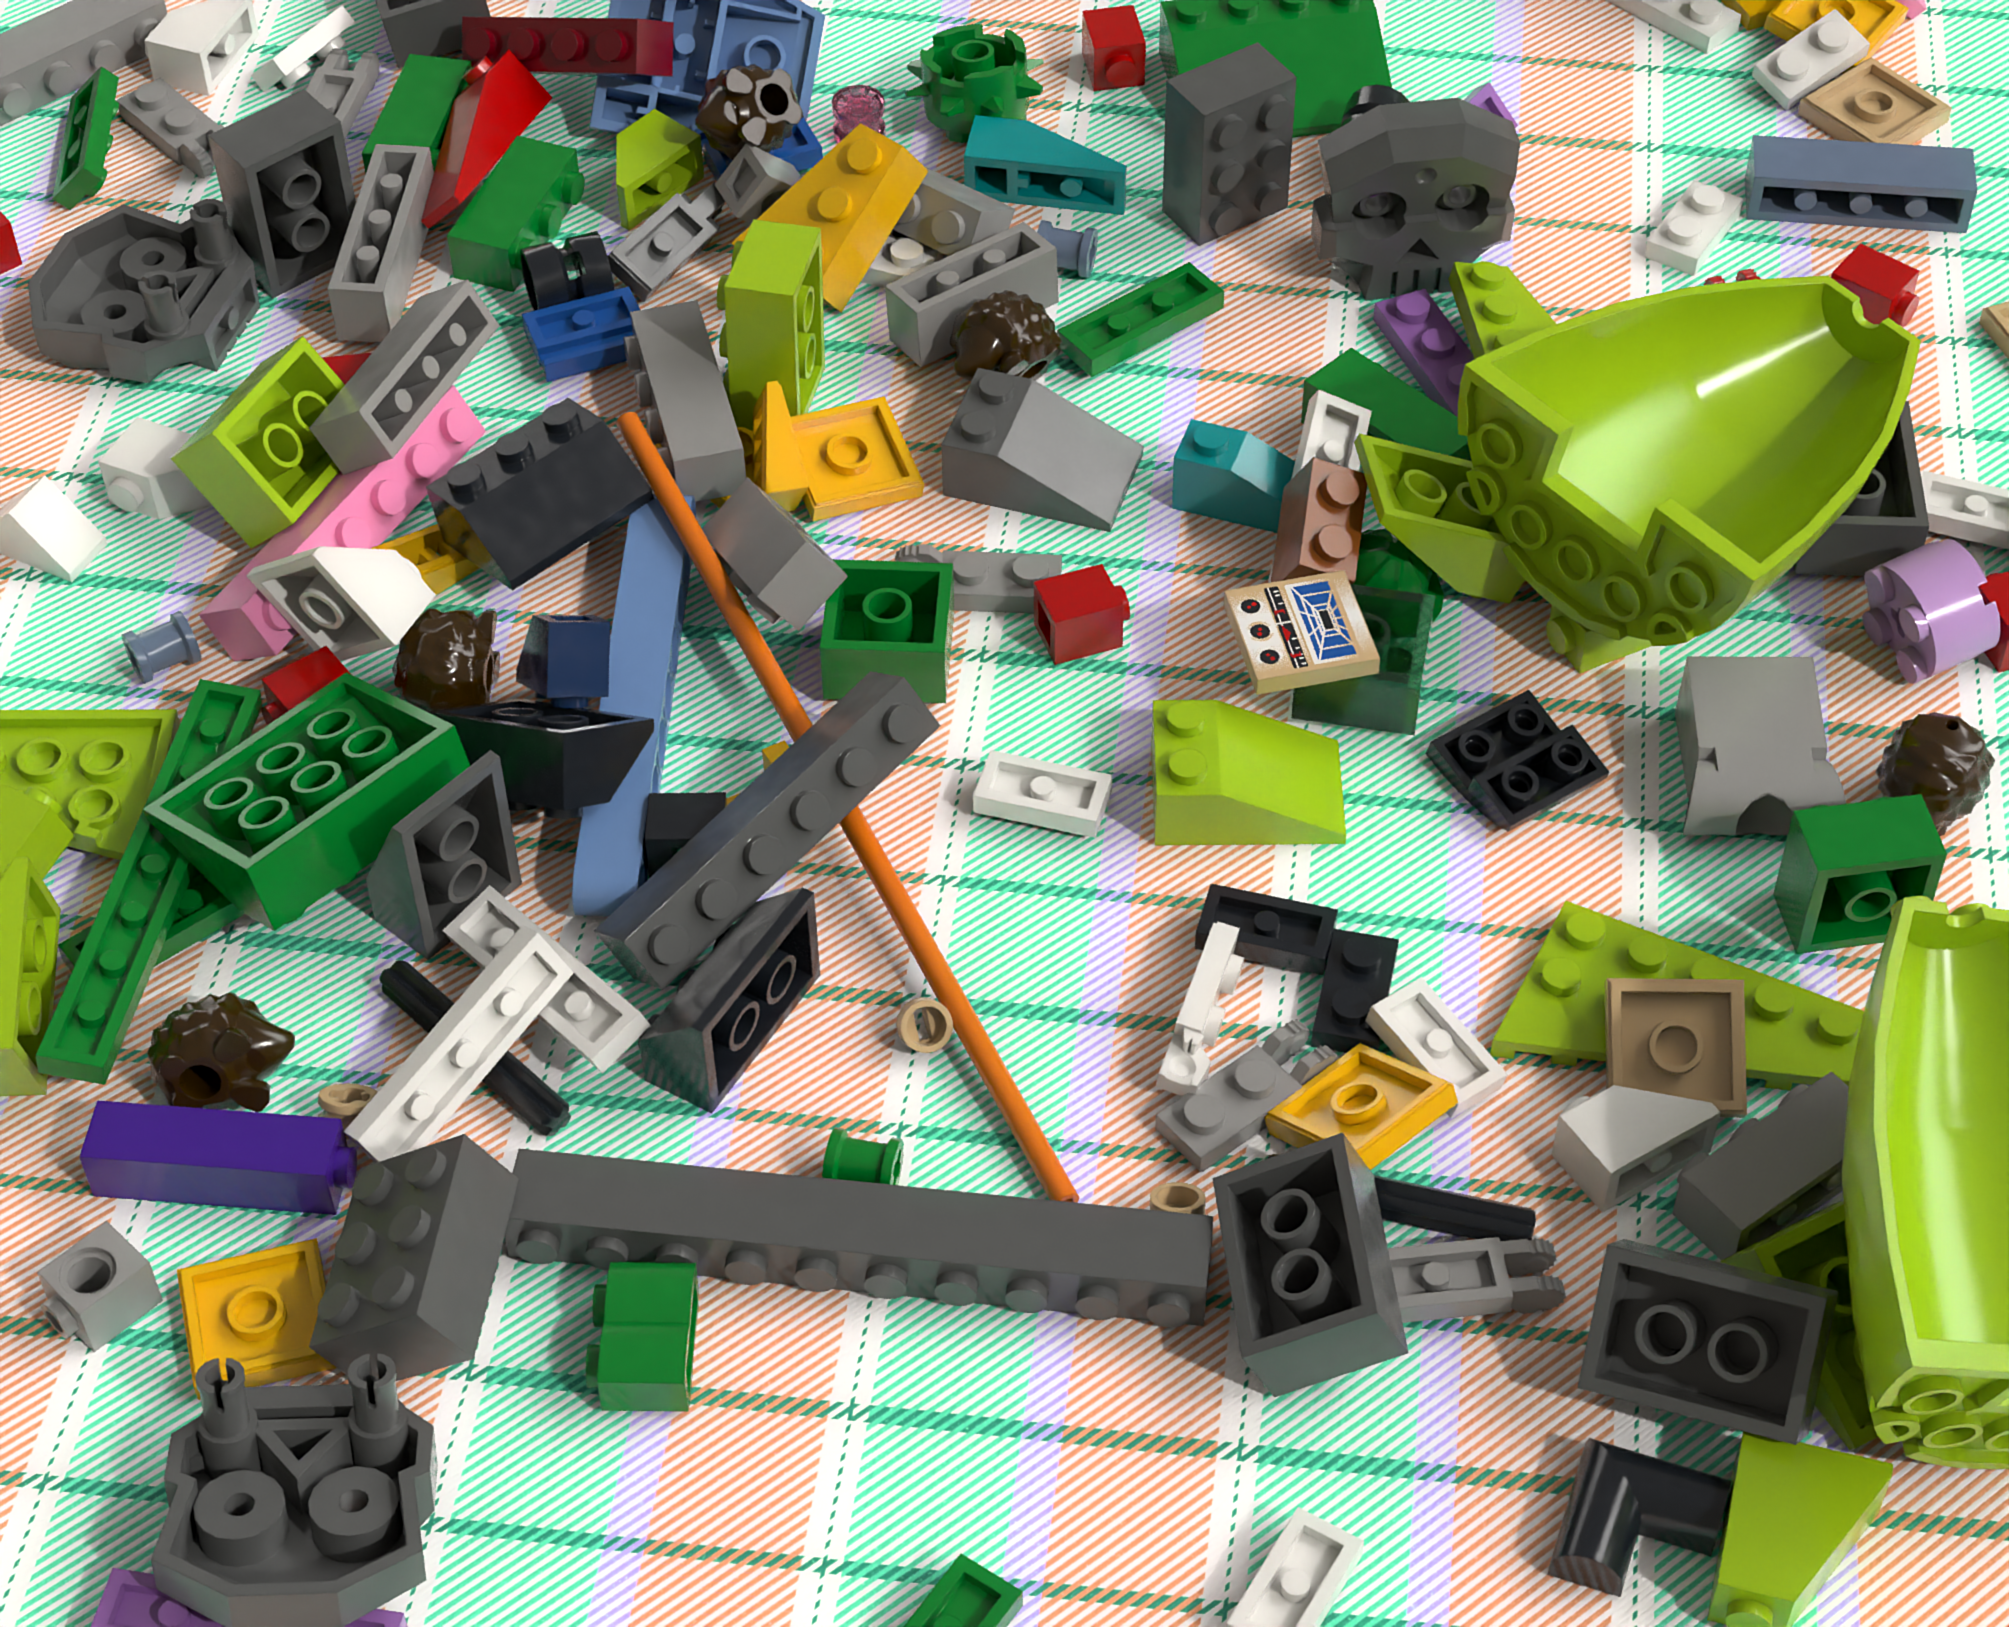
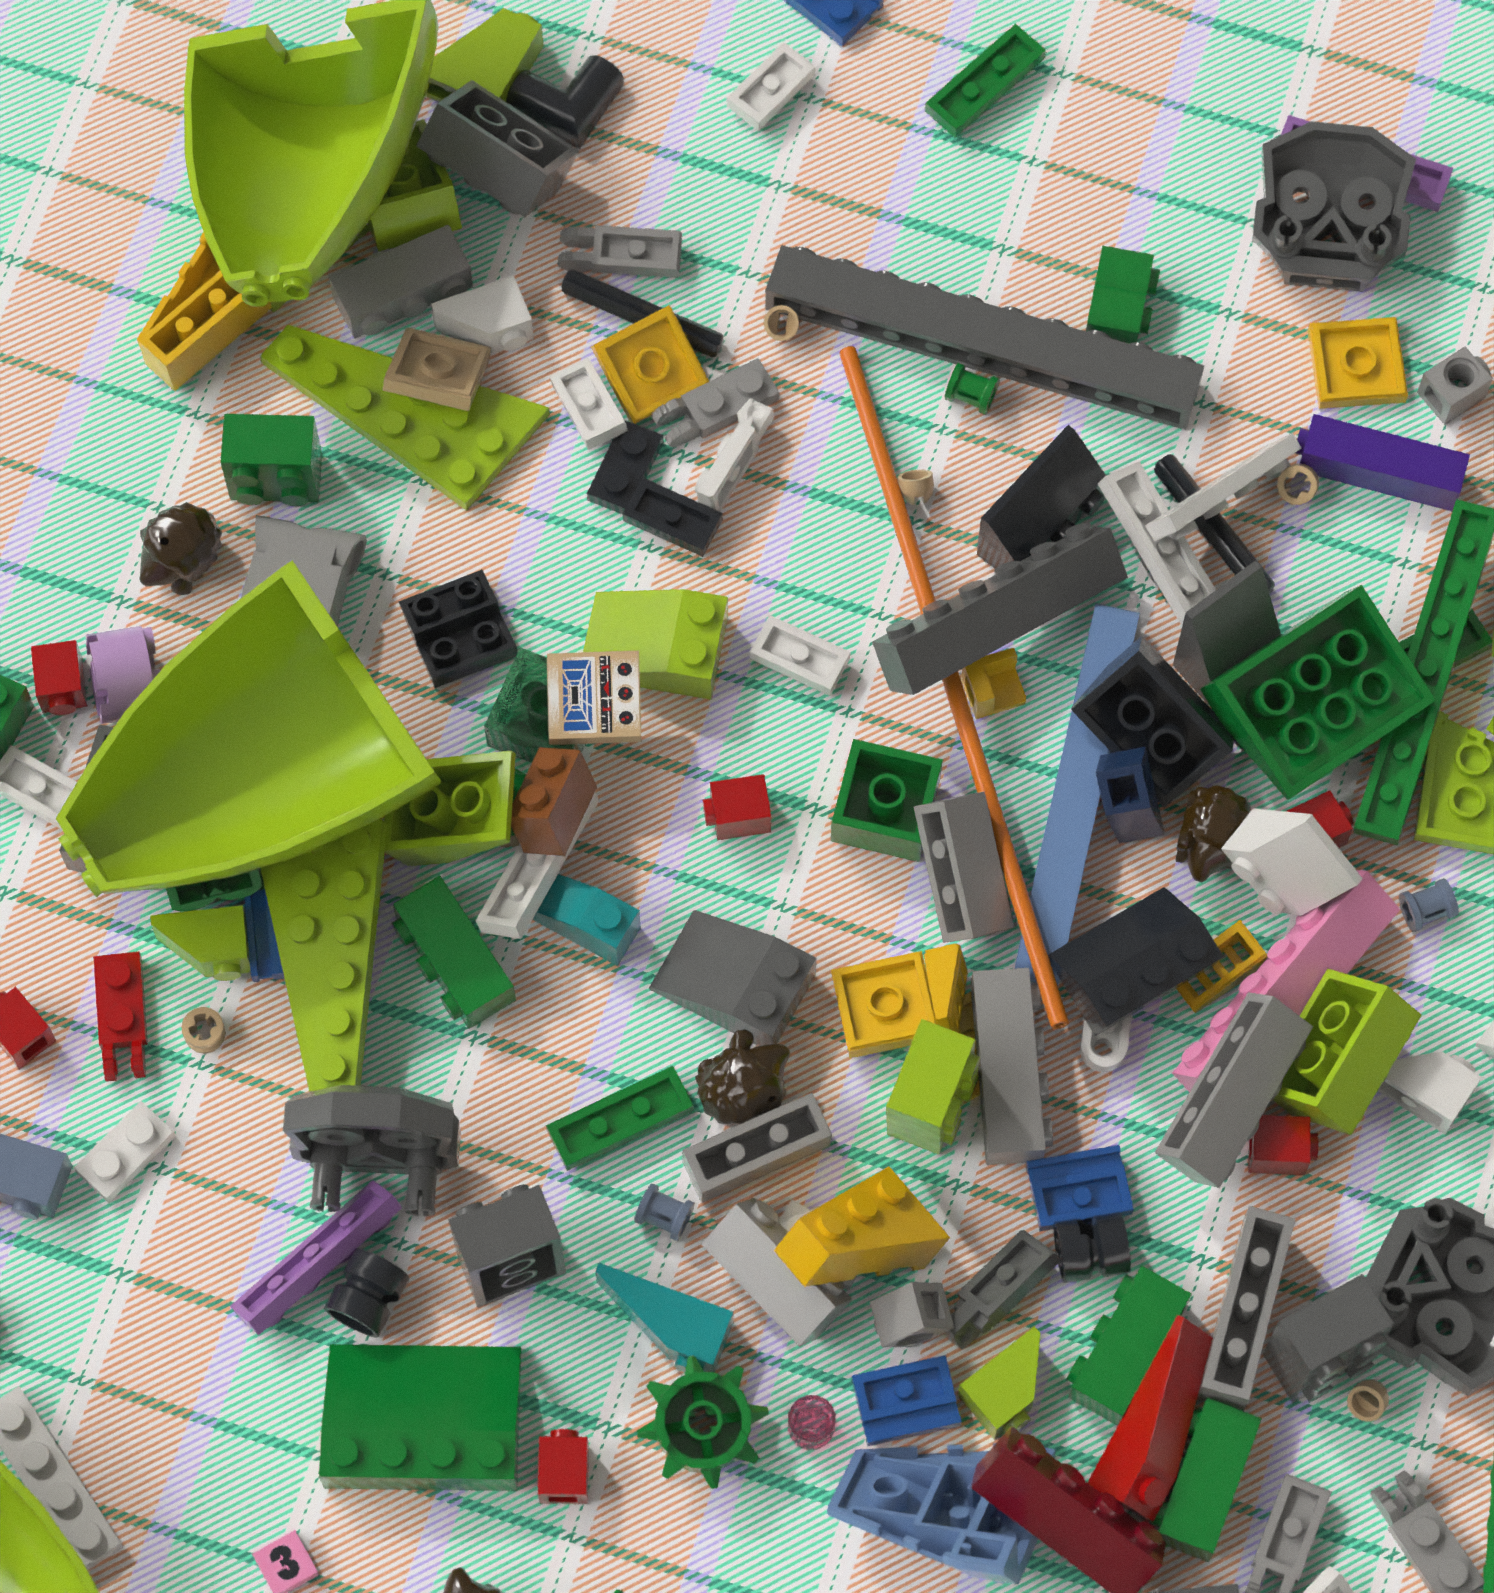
camera: 170 degrees left, 20 degrees up
dark brown animal [147,992,295,1112] -> none
dark grey brick [309,1134,519,1381] -> none
black panel [645,792,727,878] -> none
dark brown animal [695,64,804,161] -> none
light grey hinge [895,544,1062,614] -> none
dark grey brick [1212,1133,1409,1397] -> none
medium lavender plate [1373,289,1474,417] -> none

